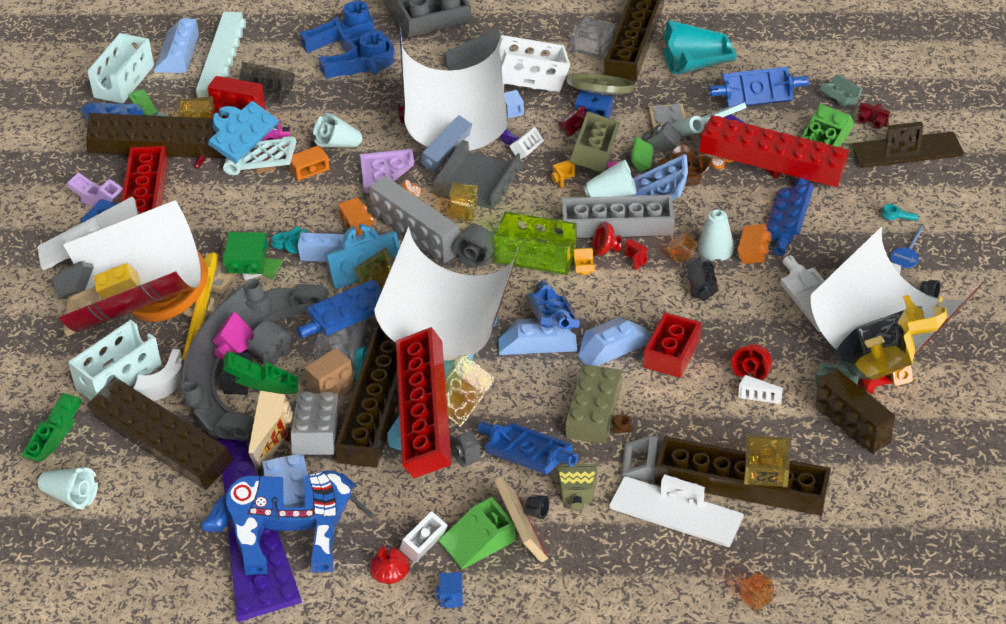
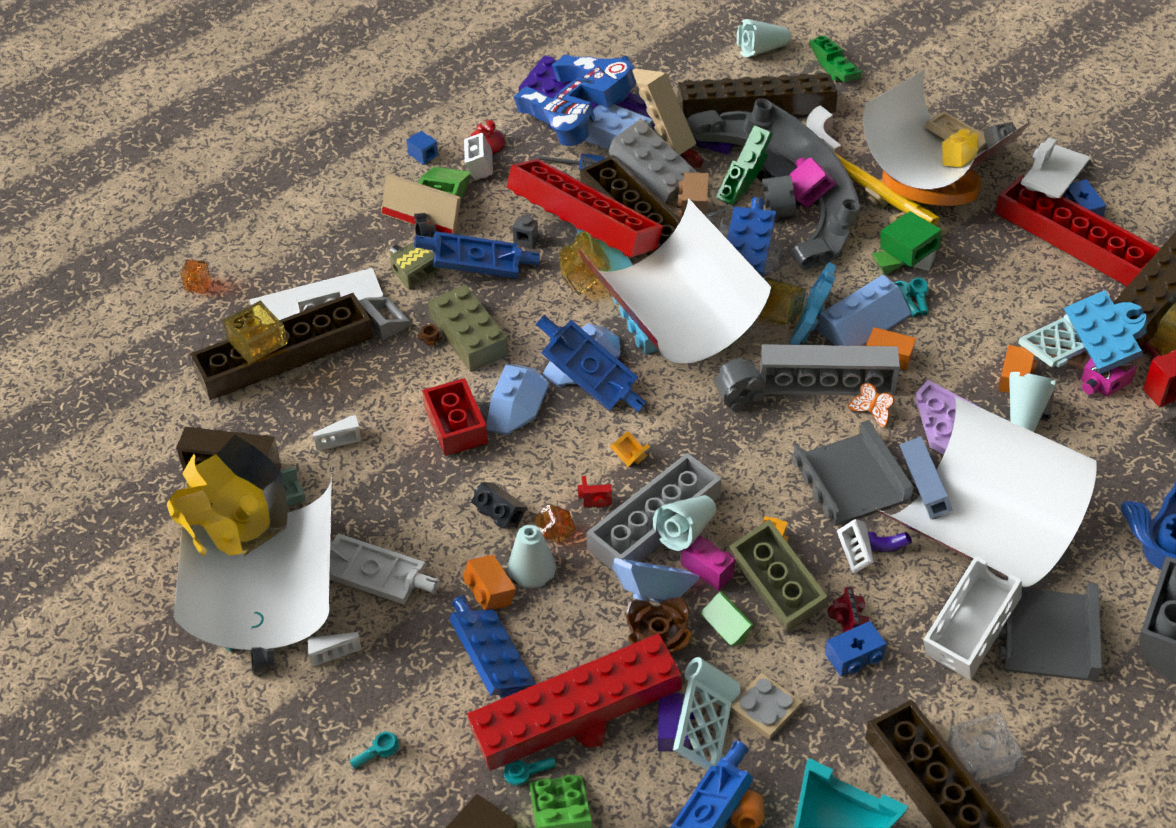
camera: 135 degrees right, 5 degrees up
lavender arch [67,172,123,207] -> none
light aqua piece [68,320,162,401] -> none
clear yellow brick [447,182,478,221] -> none
clear neon green piece [494,211,577,275] -> none
light blue brick [504,90,524,118] -> none
olive dish [567,73,635,95] -> none
red hair [592,222,622,256] -> none
dark grey slope [641,122,682,153] -> none
red cylinder [731,343,772,381] -> none
blue piece [890,226,923,269] -> none

